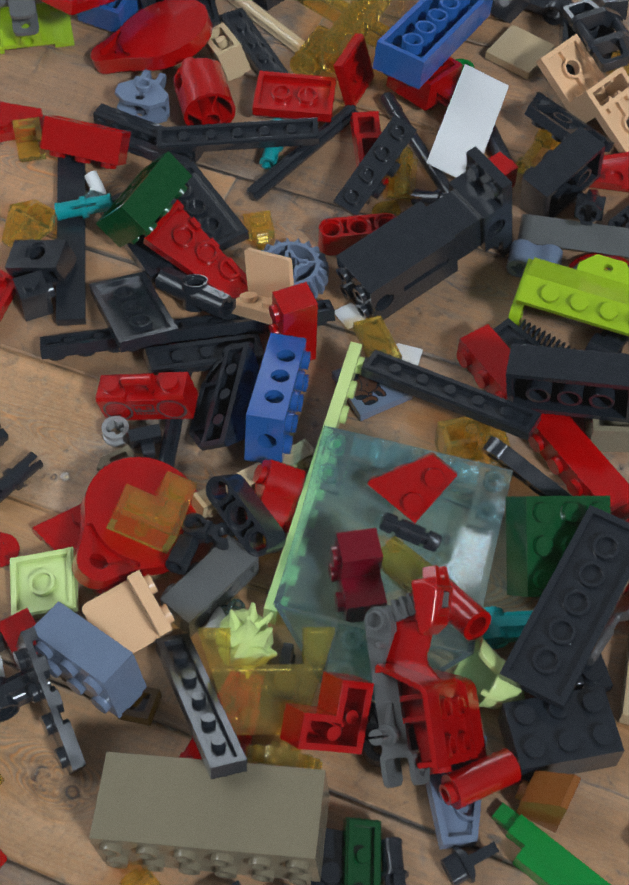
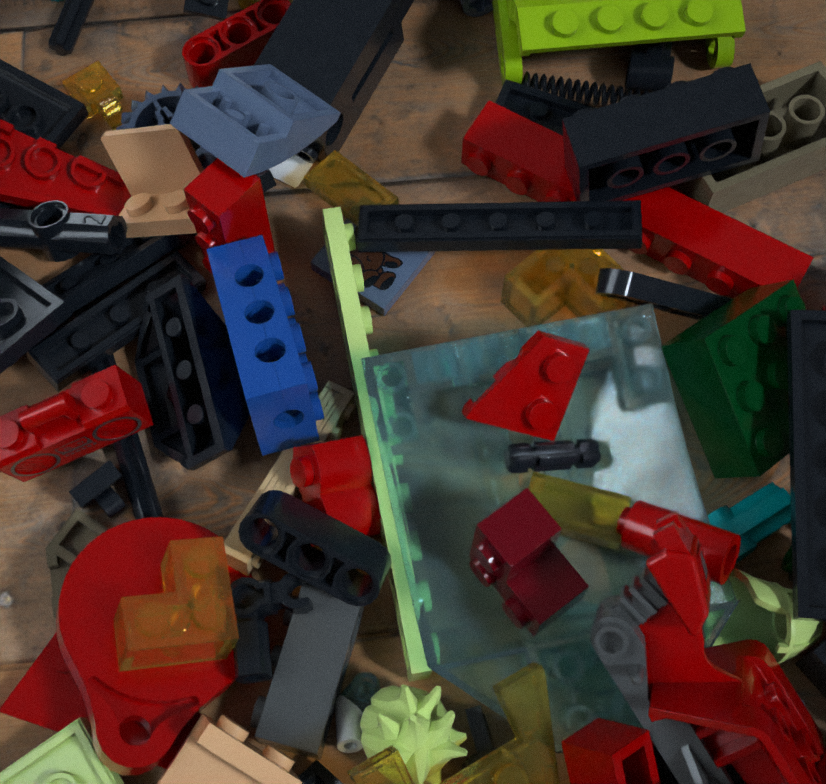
camera: 25 degrees left, 10 degrees up
light grey bush [101,416,129,447] -> none
white sticker [393,343,423,365] -> none
none -> sand blue slope [170,64,341,178]

